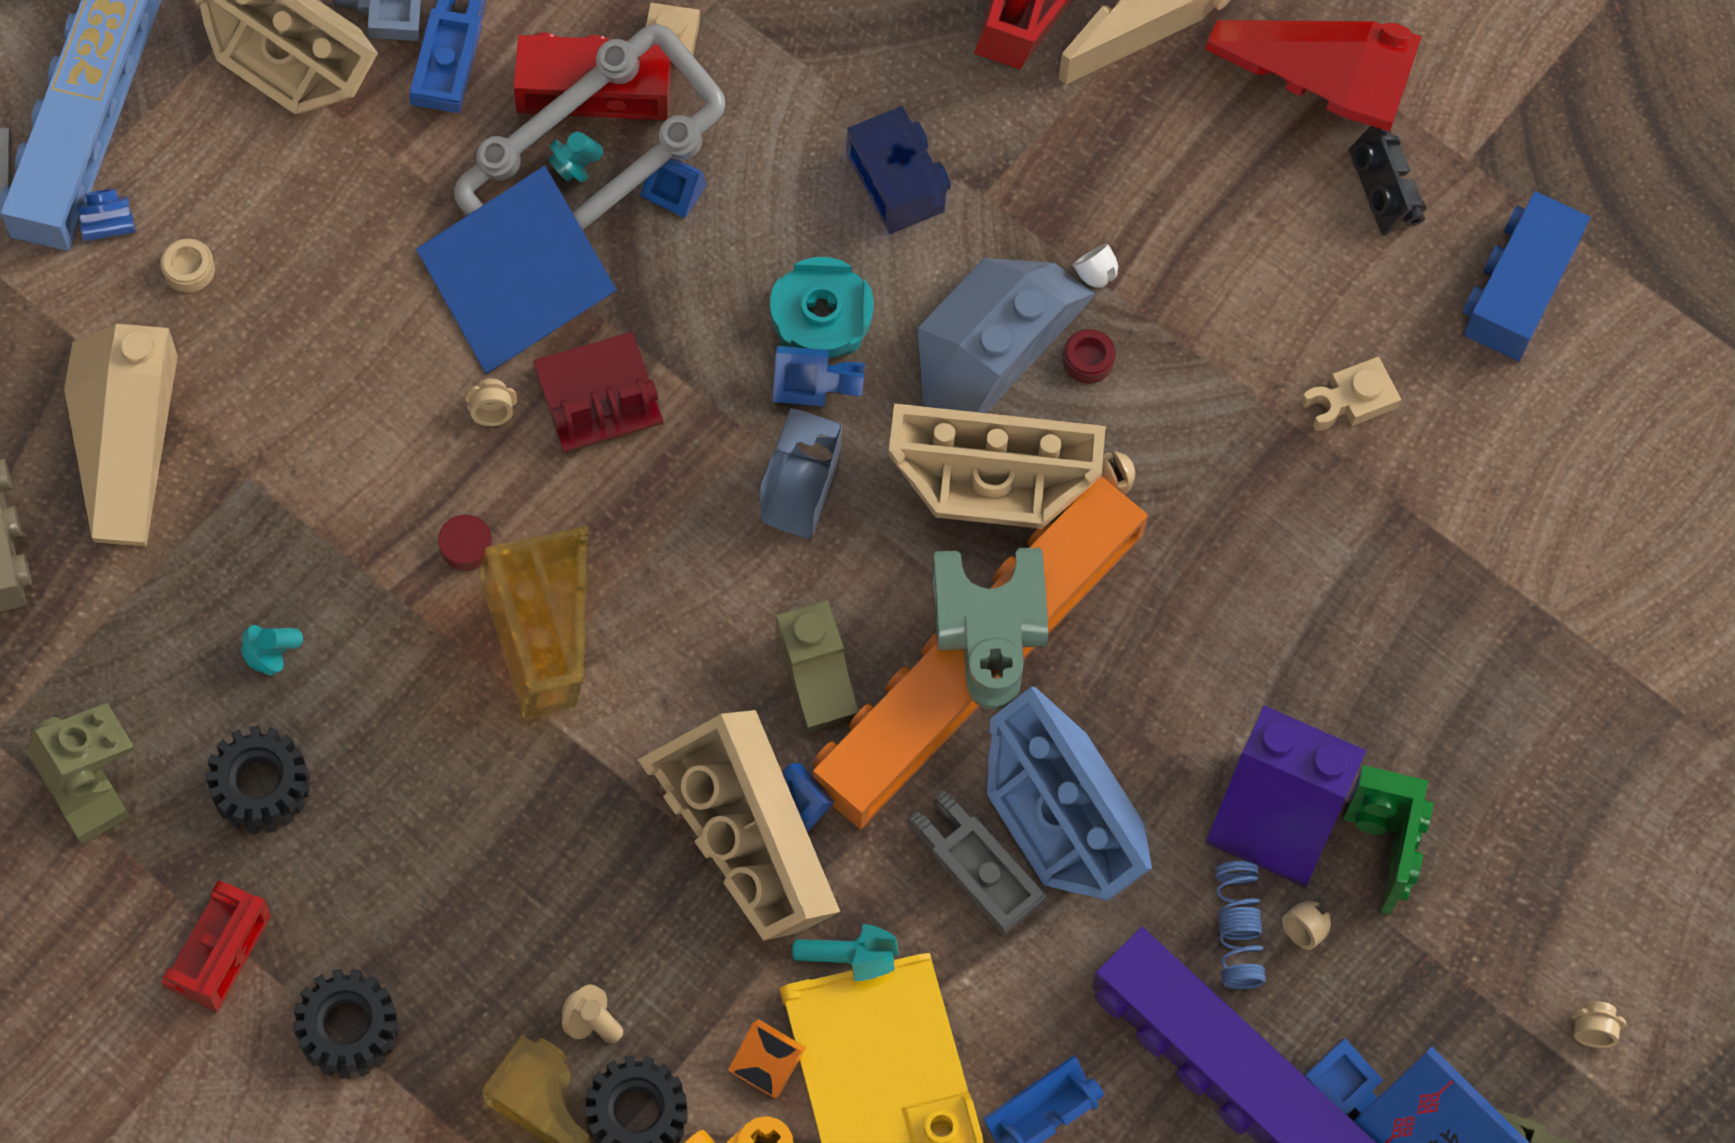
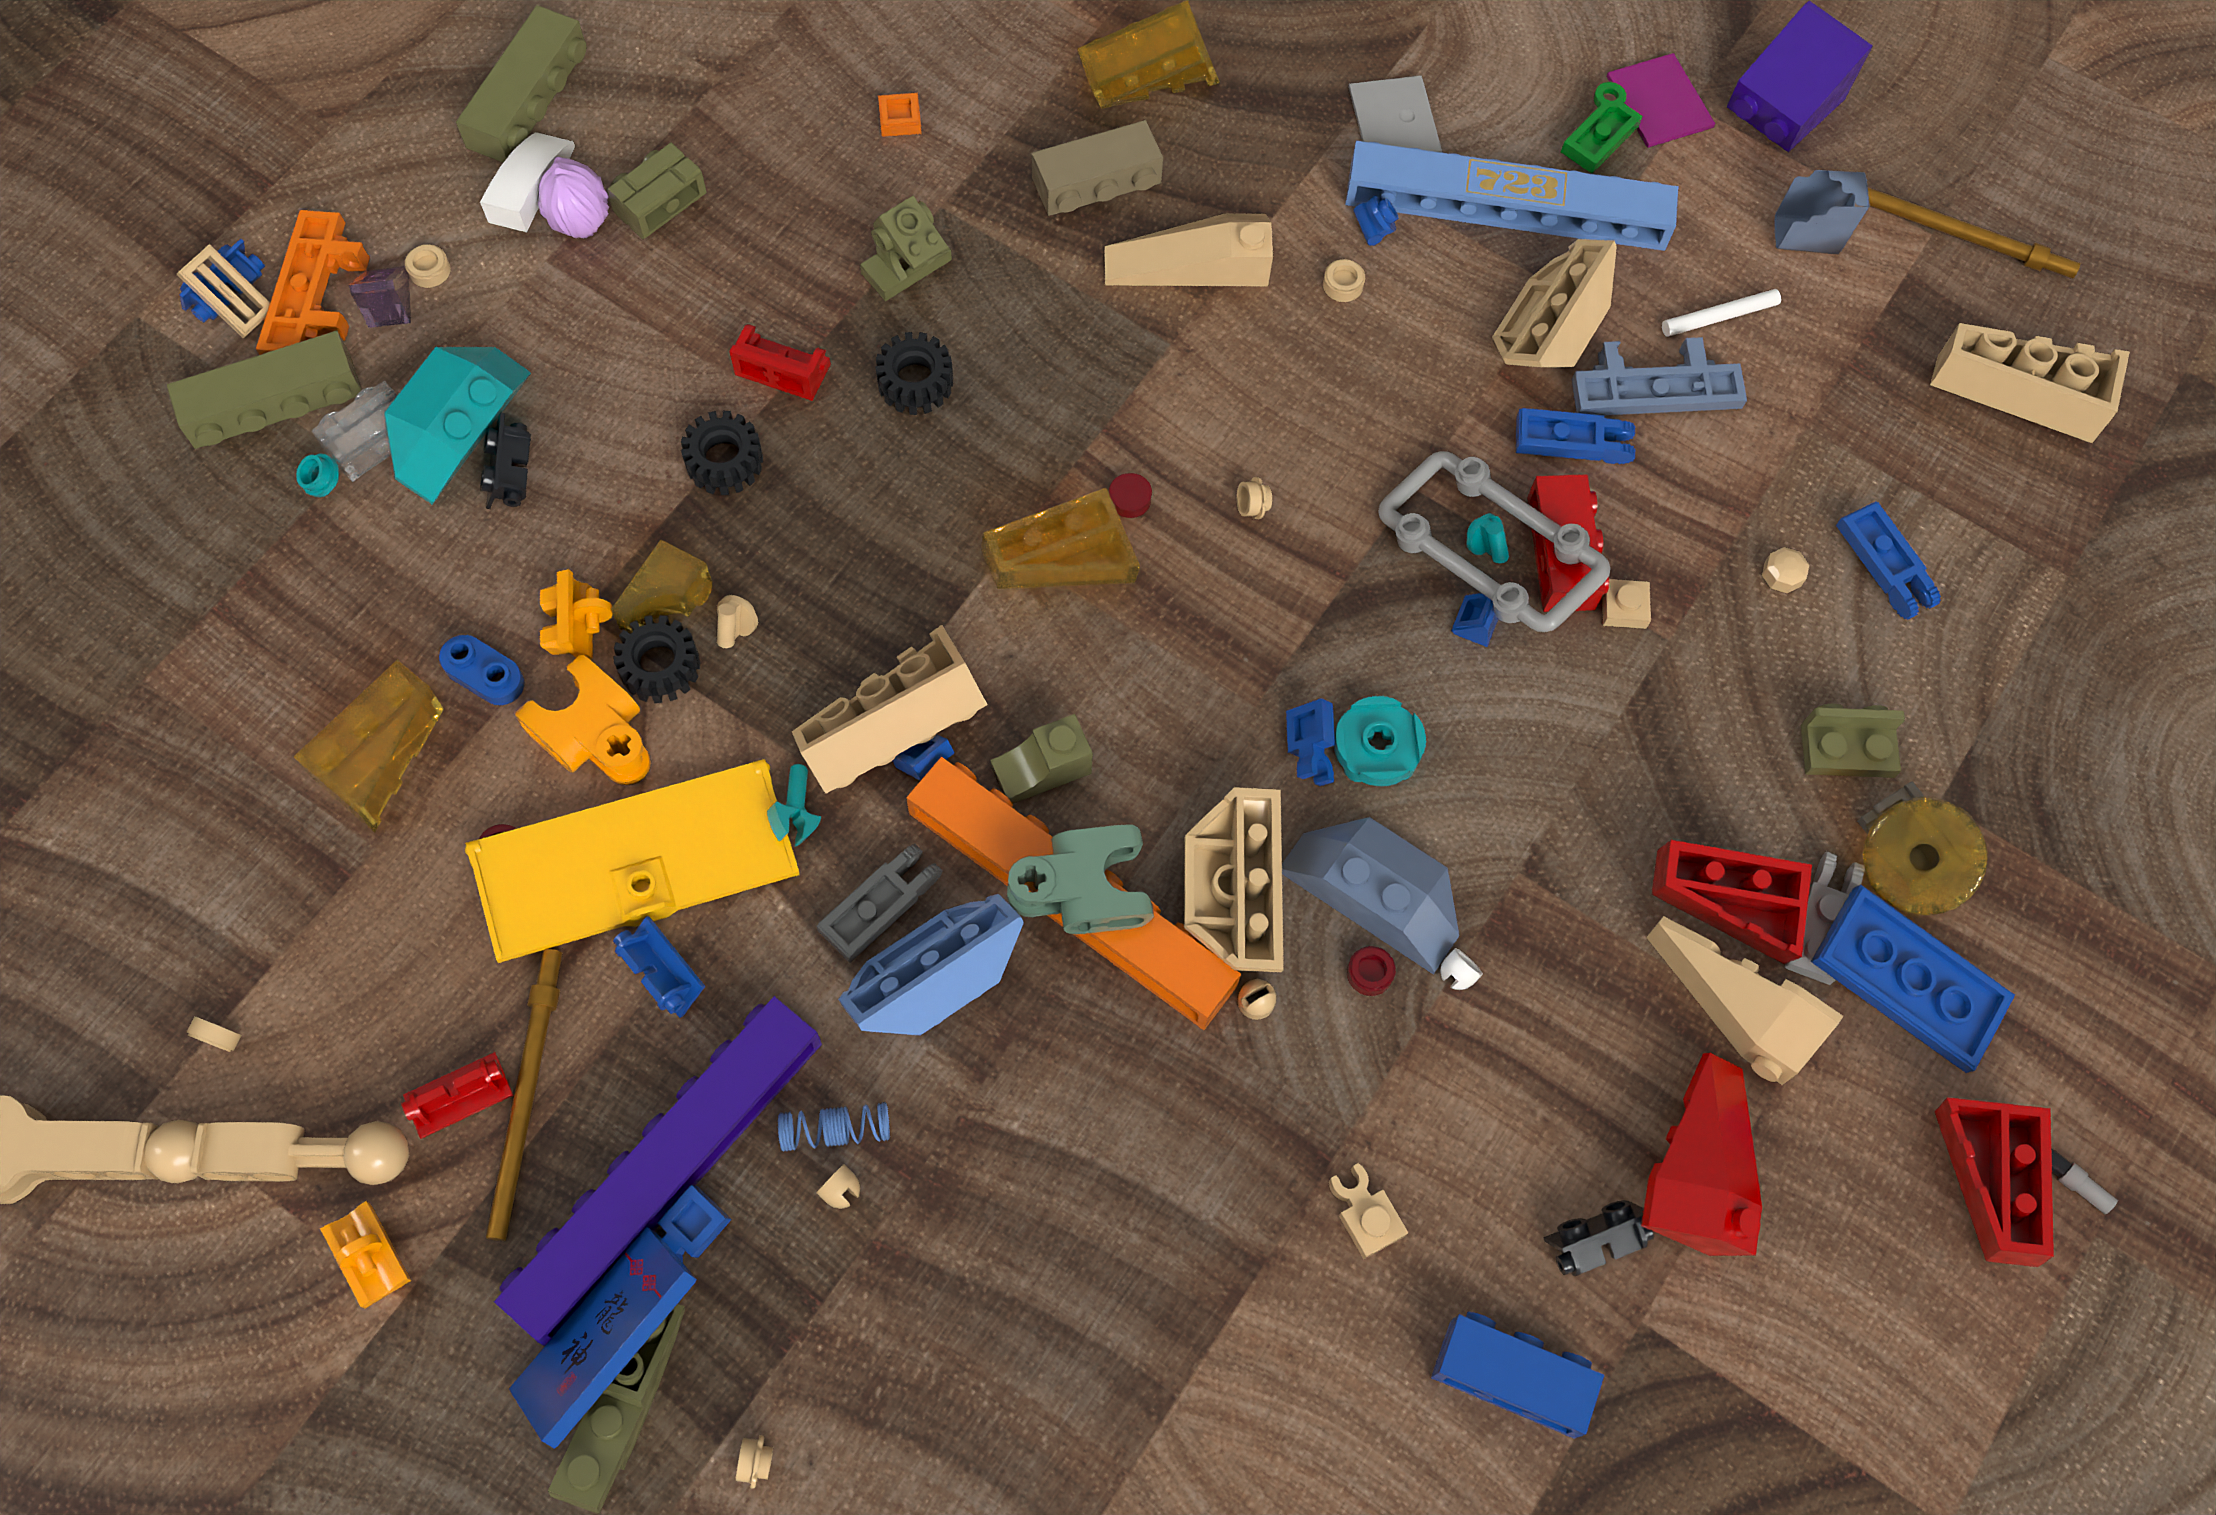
camera: 85 degrees right, 0 degrees up
teal plate [241,625,303,676] -> none
blue piece [416,166,617,374] -> none
dark red hinge [533,332,664,453] -> none
orange tile [728,1019,806,1099] -> none
sand blue piece [760,408,842,539] -> none
clear blue brick [846,106,951,234] -> none
dark purple slope [1206,705,1367,888] -> none
green bracket [1343,765,1434,915] -> none

